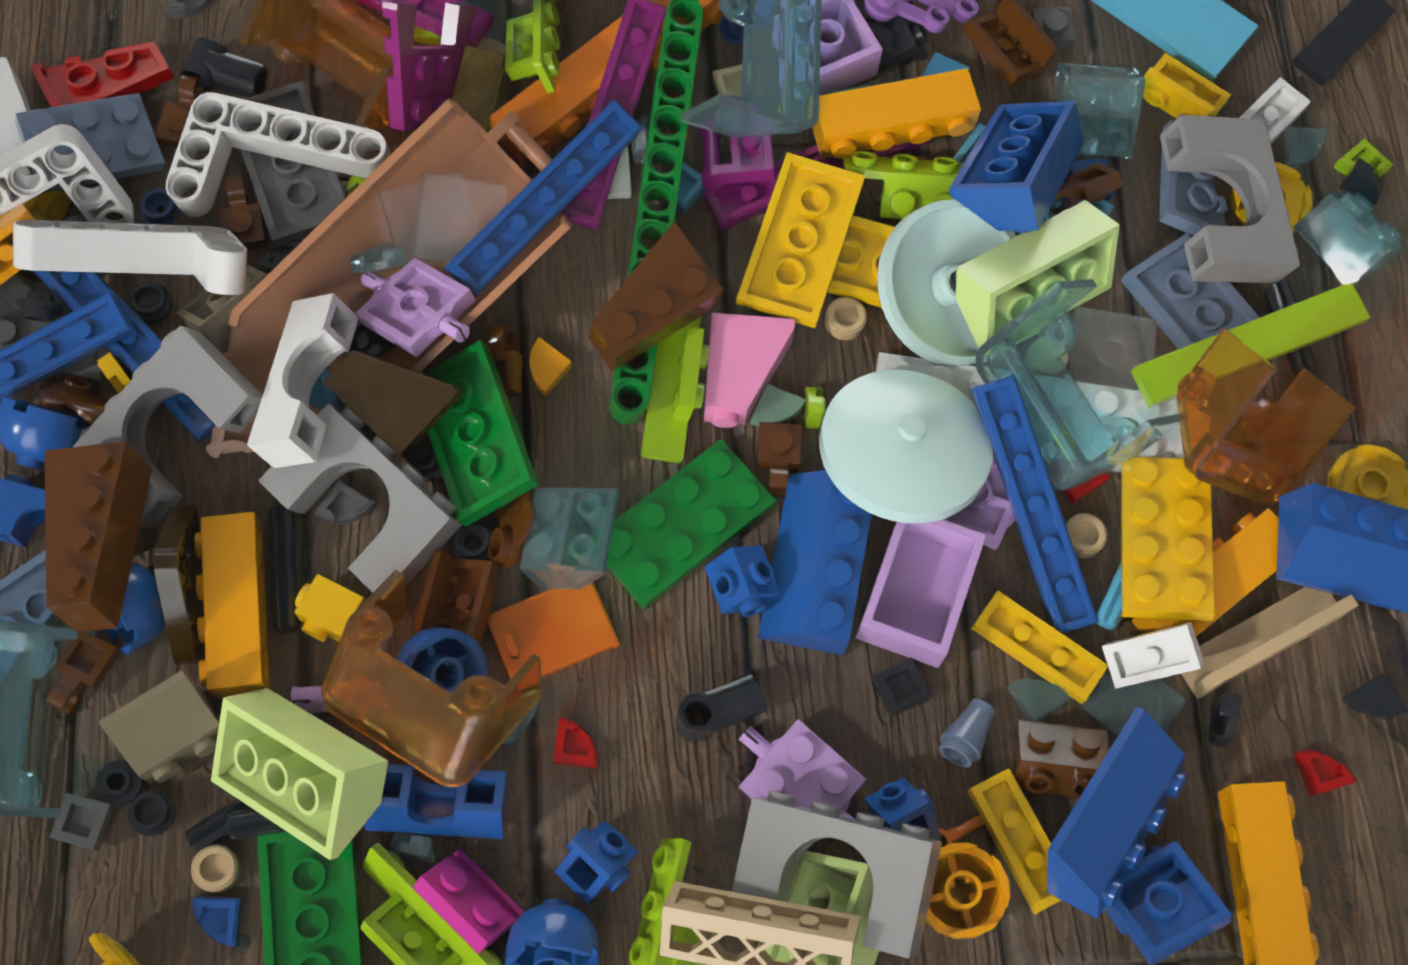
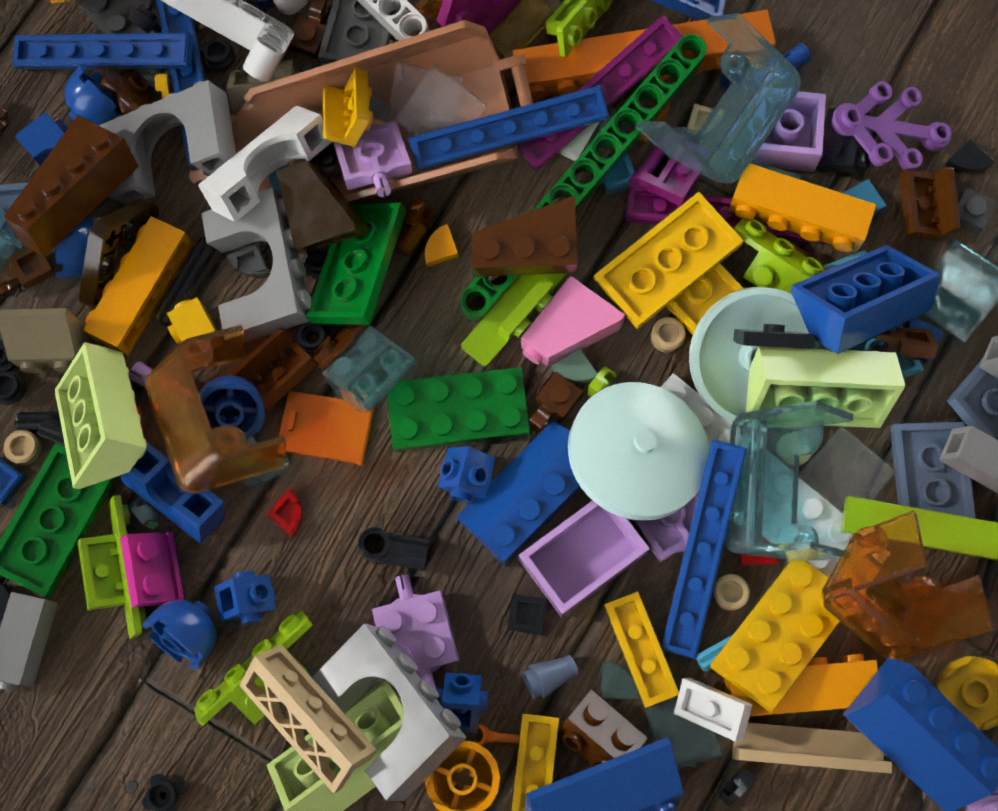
camera: 45 degrees right, 5 degrees up
none -> yellow bracket [323,67,373,147]
none -> black plate [733,324,814,349]

